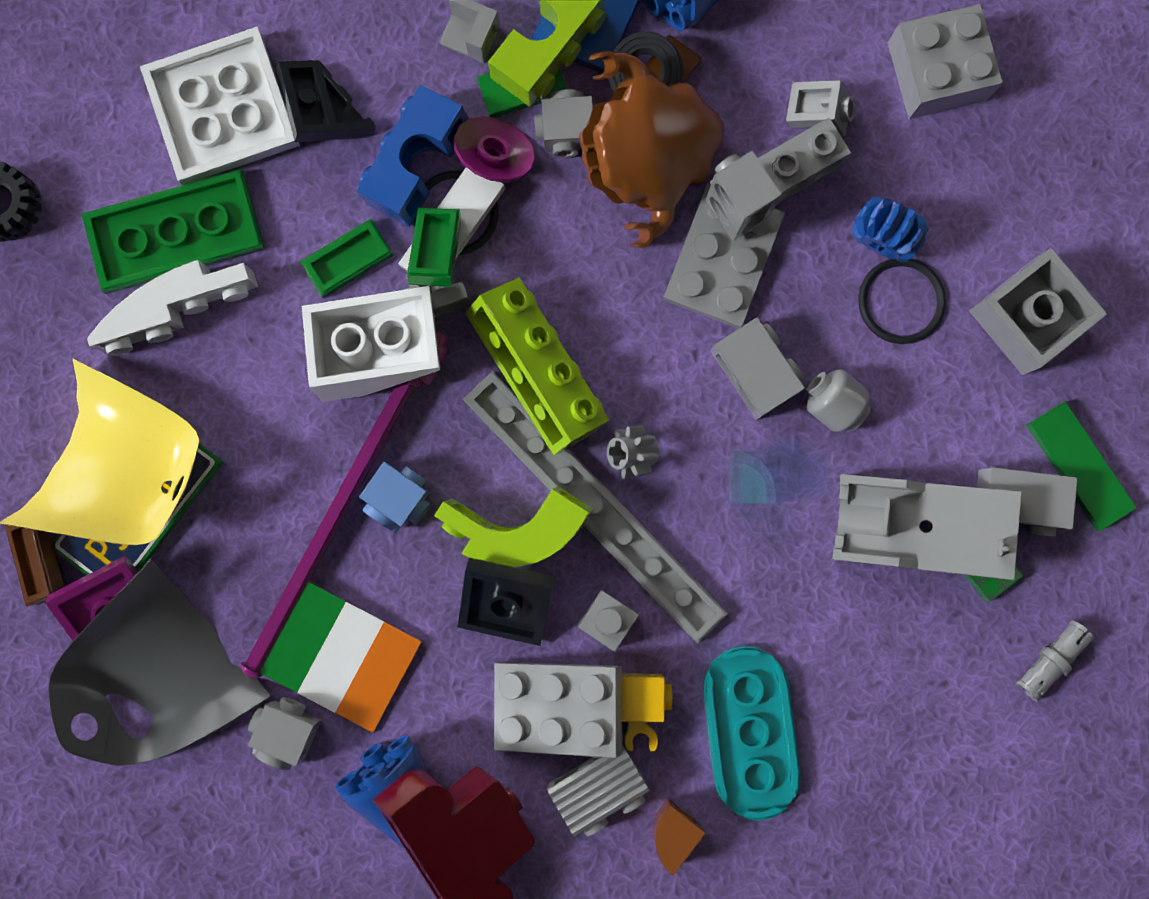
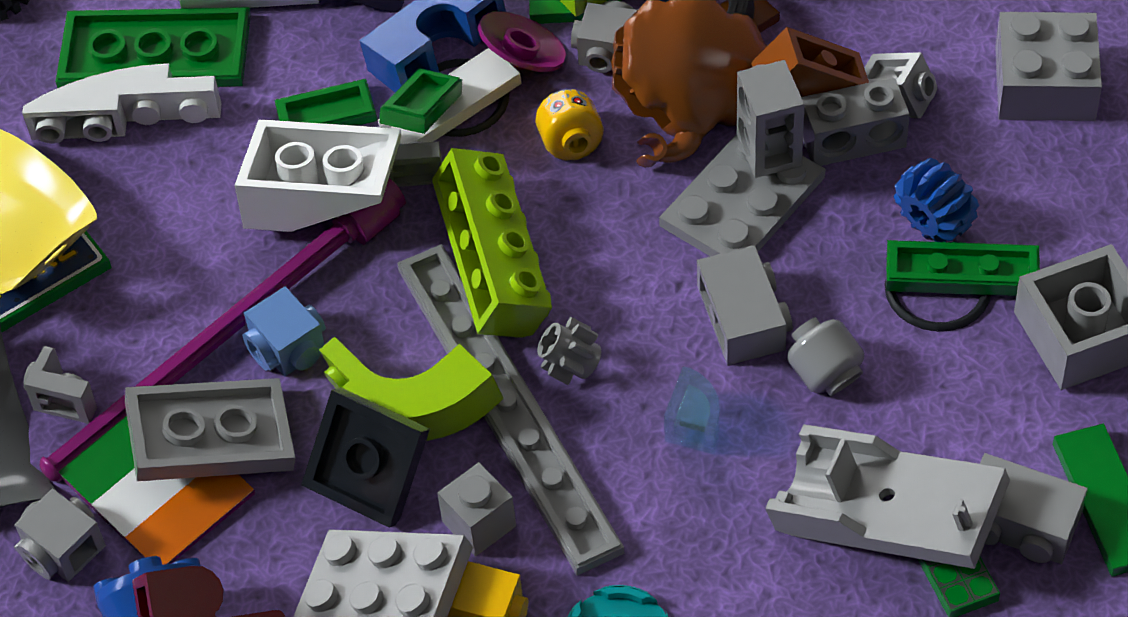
camera: 20 degrees right, 30 degrees down
none -> light grey bracket [23,346,97,424]
none -> light grey plate [125,378,295,481]
none -> yellow head [535,89,604,161]
none -> dark orange brick [751,27,869,97]
none -> green tile [886,240,1040,296]

